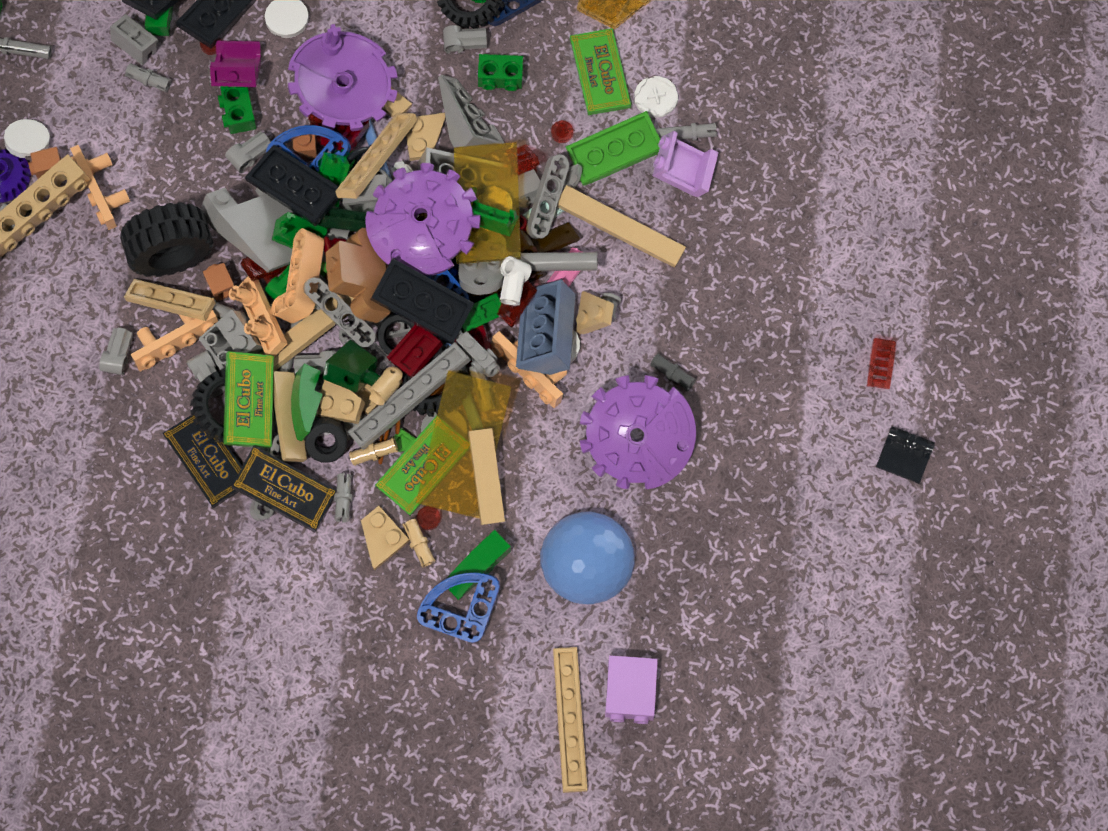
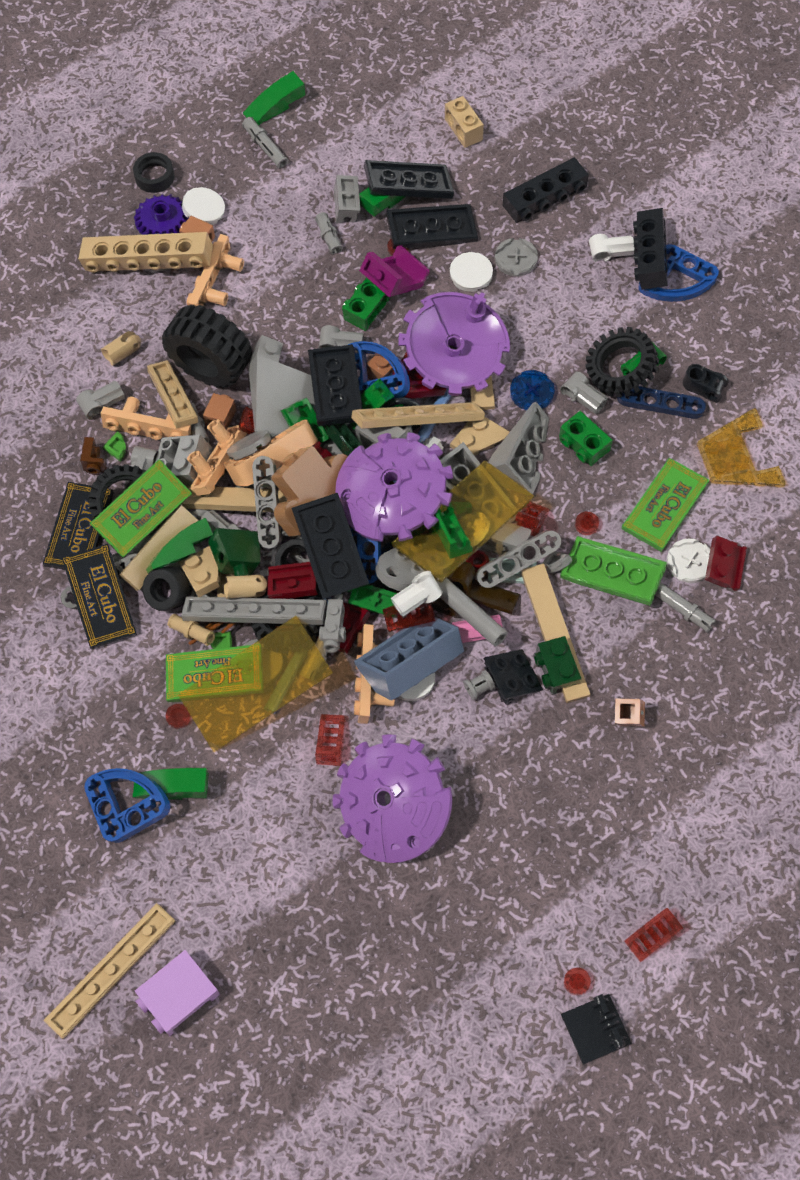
camera: 50 degrees right, 5 degrees down
light grey pin [334,473,353,523] -> none
tan wing [361,506,410,570] -> none
tan pin [402,519,436,568] -> none
tan tile [468,428,505,525] -> none
medium blue piece [540,512,635,605] -> none
tan wing [575,291,614,334] -> none
dark grey pin [650,353,696,391] -> none
lavender panel [652,131,719,197] -> none
none -> reddish brown bracket [80,437,107,475]
none -> tan piece [101,331,141,366]
none -> bright green tile [103,431,126,462]
none -> light grey tile [227,430,272,460]
none -> clear red slope [315,714,346,766]
none -> black hinge [483,649,544,705]
none -> clear blue tile [510,370,555,410]
none -> dark green bracket [533,636,582,695]
none -> clear red tile [564,967,591,996]
none -> brick [615,698,645,727]
none -> dark red plate [705,535,747,591]

